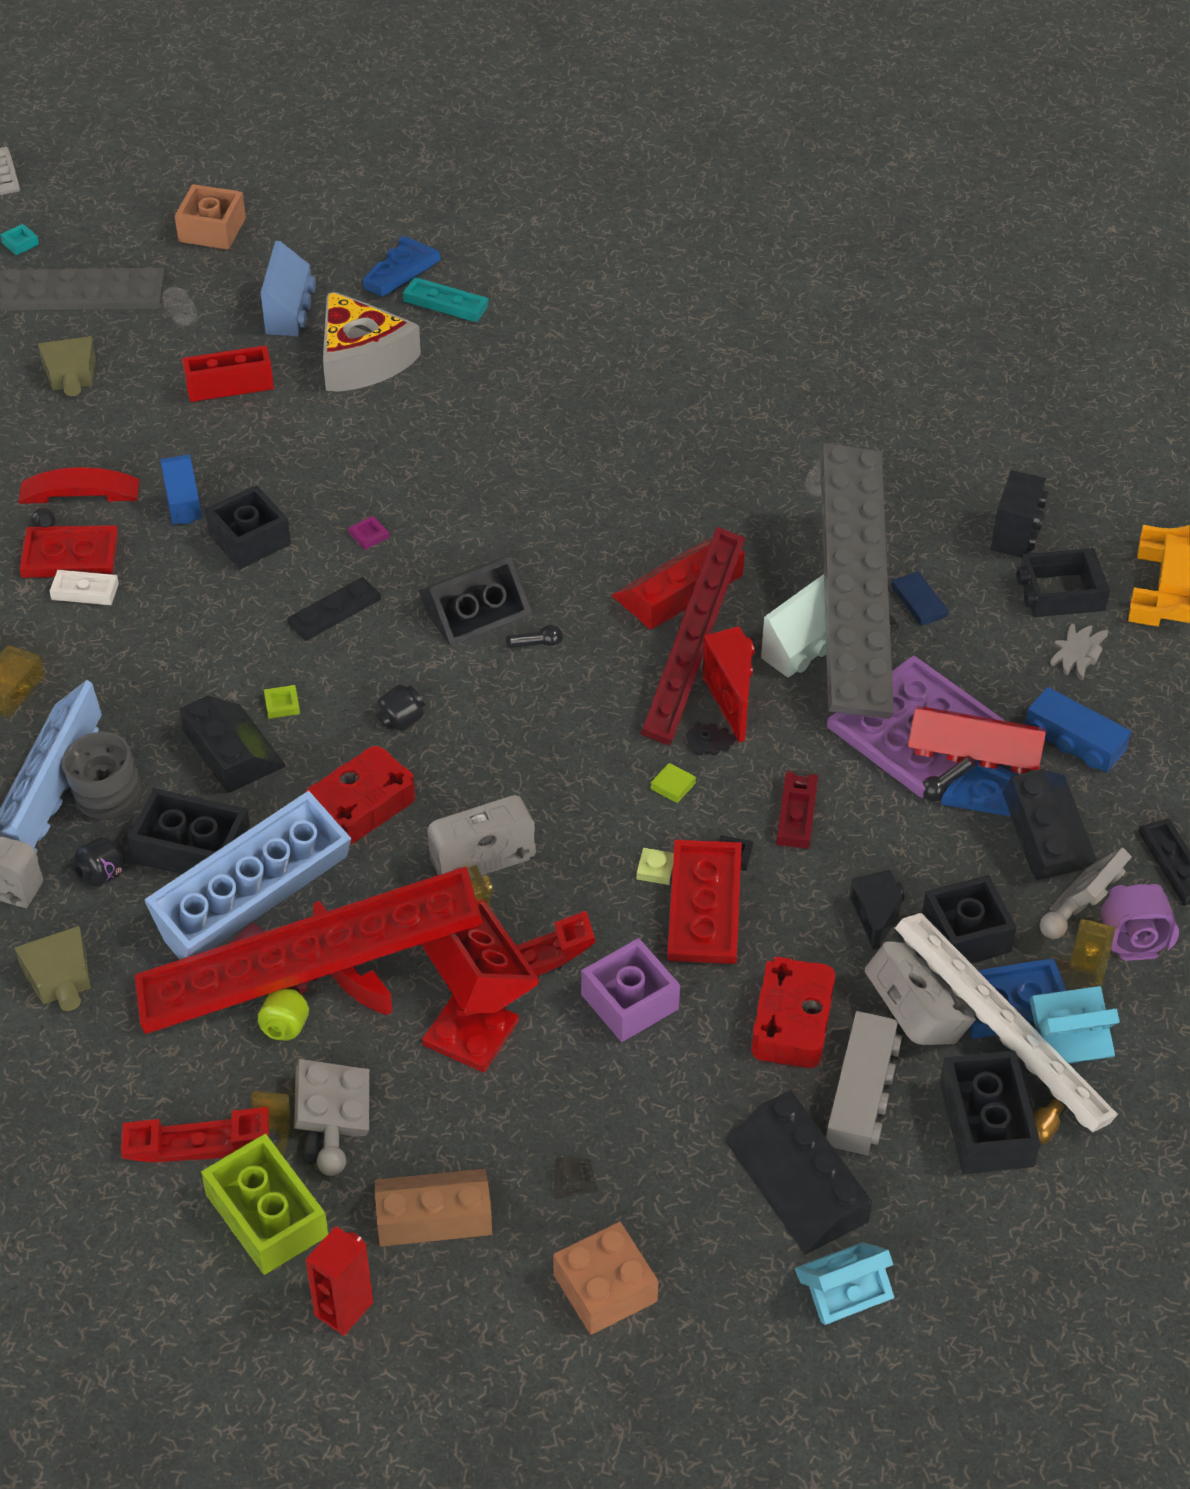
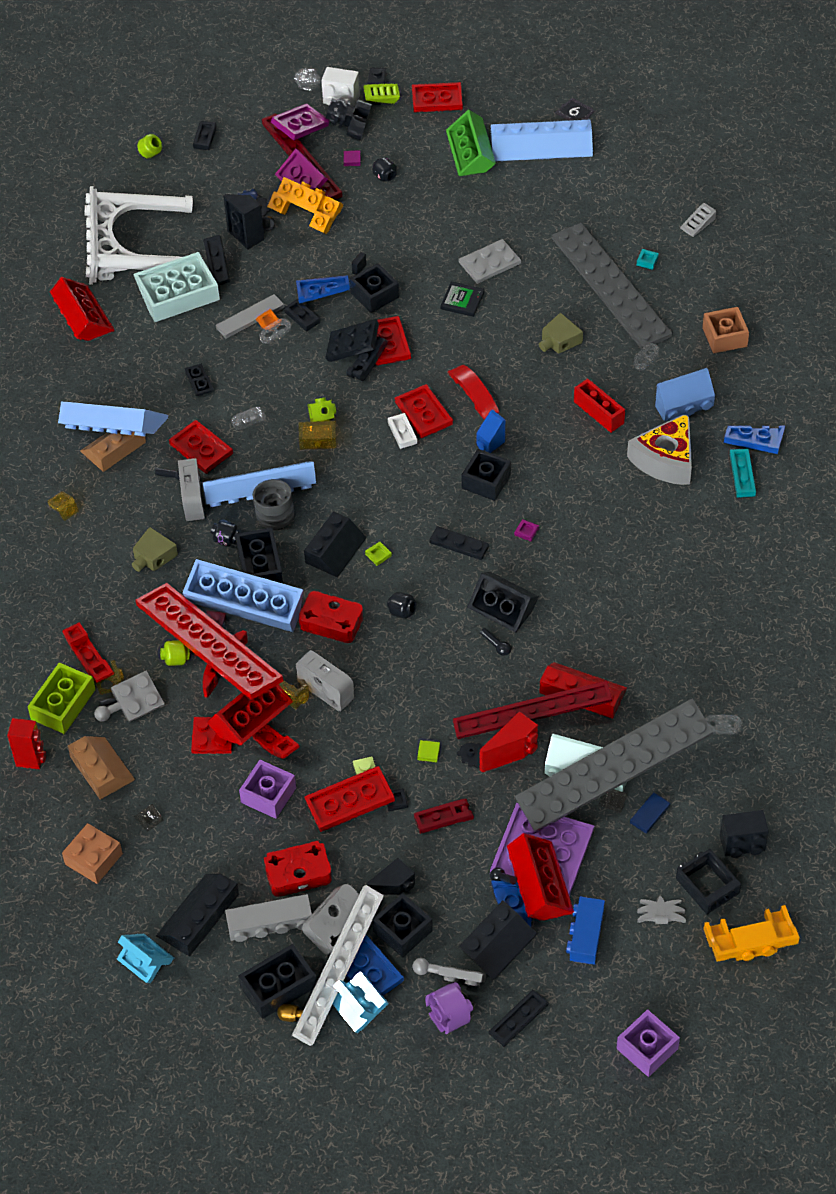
camera: 65 degrees right, 5 degrees up
black bar [31,508,56,527] -> none
clear yellow panel [1069,919,1116,987] -> none

